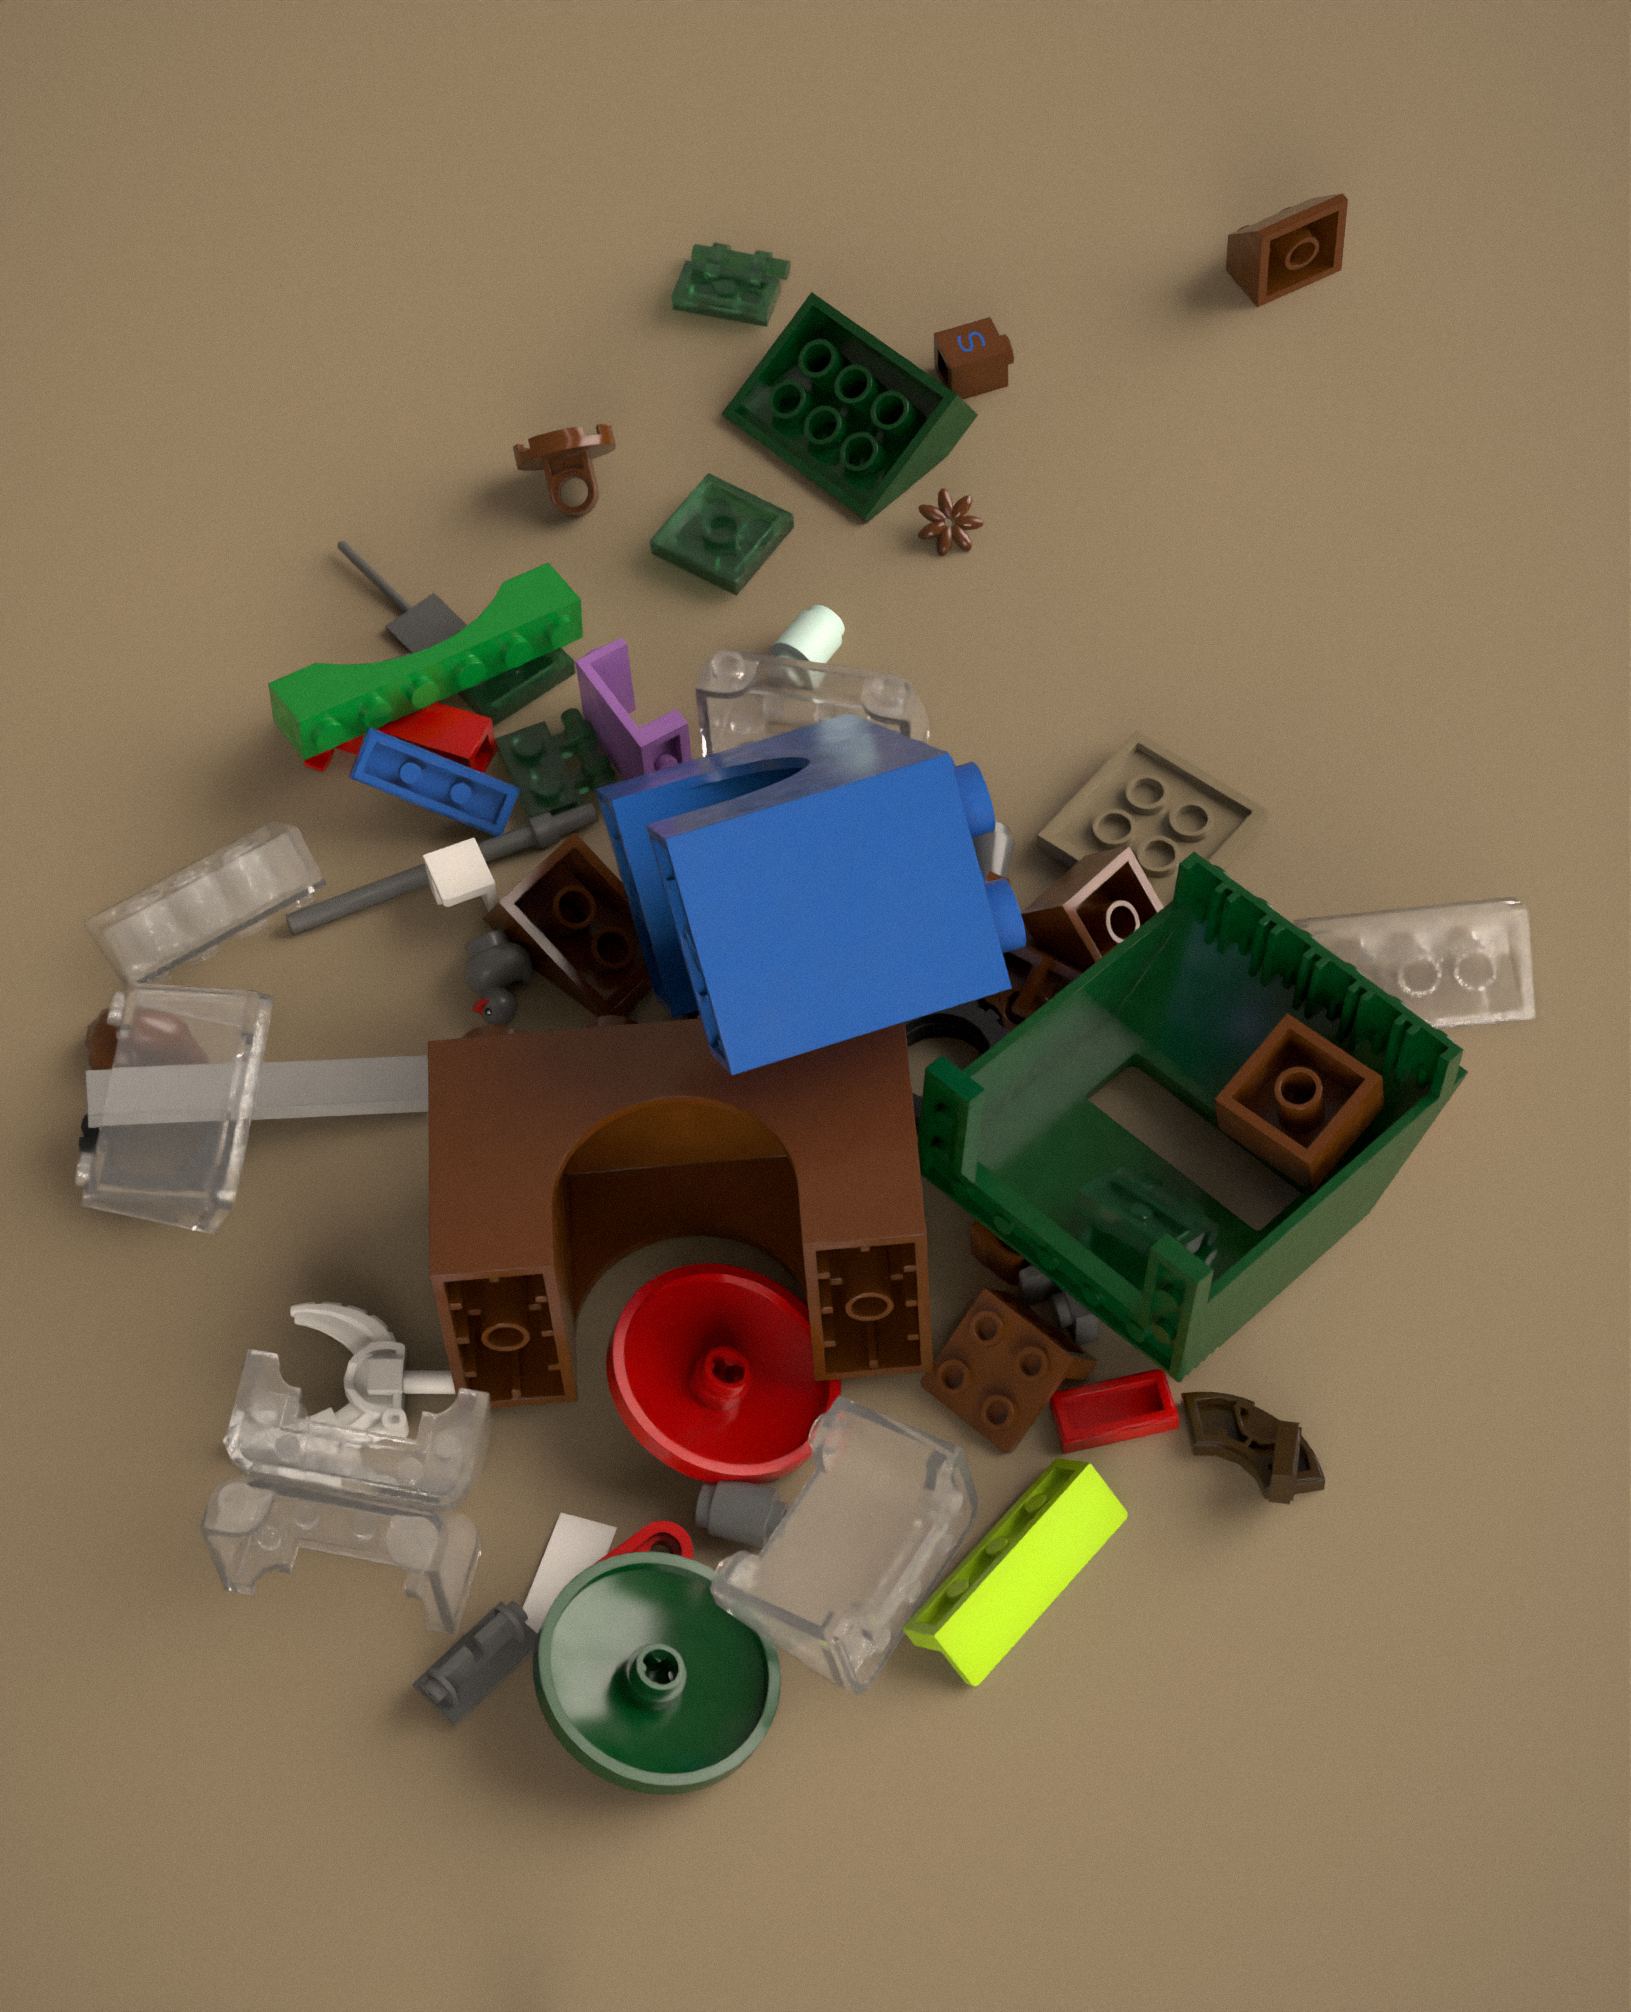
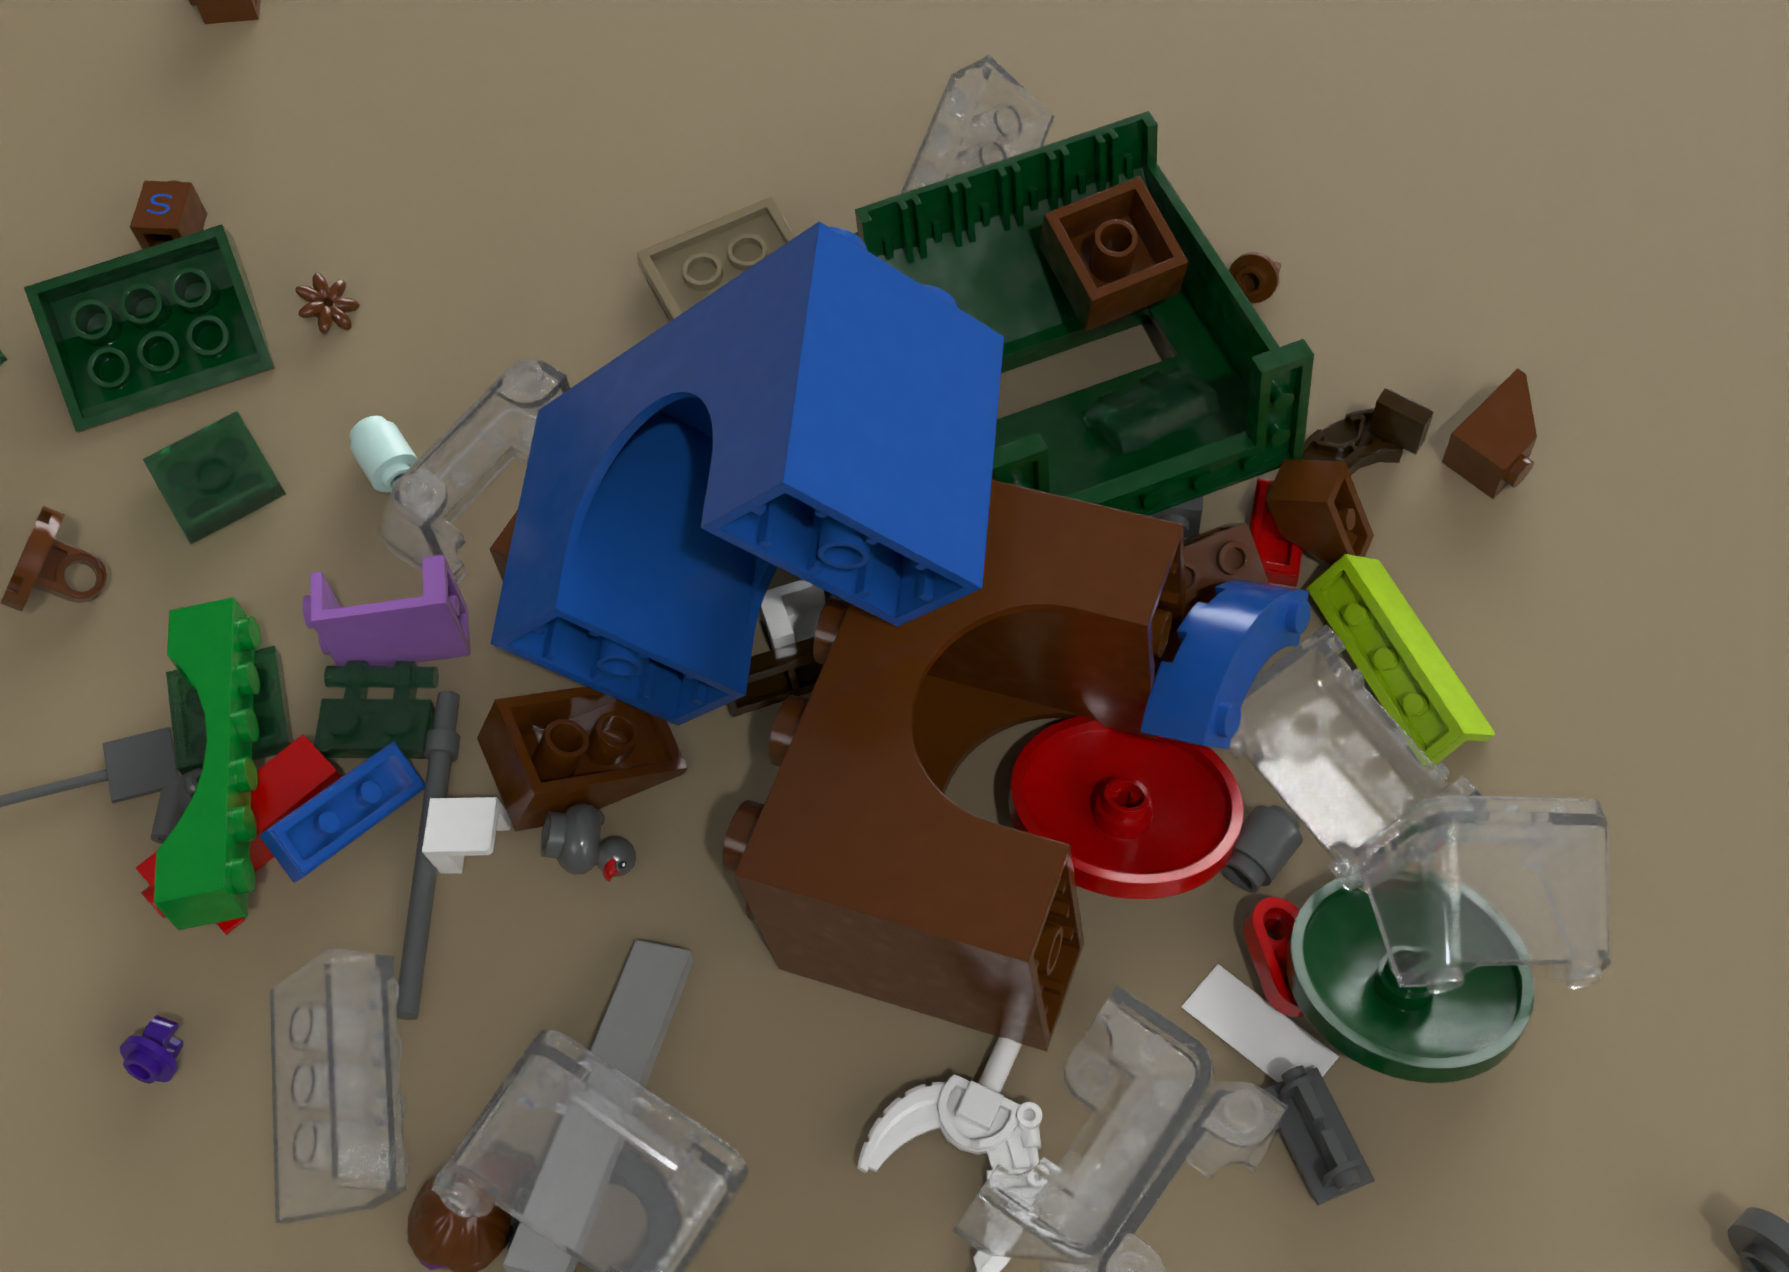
camera: 65 degrees left, 5 degrees up
none -> dark purple plate [120,1015,183,1084]
none -> blue brick [1140,579,1310,750]
none -> reddish brown plate [1229,252,1281,303]
none -> reddish brown slope [1266,459,1374,566]
none -> clear windscreen [1354,795,1612,994]
none -> reddish brown slope [1442,368,1537,499]

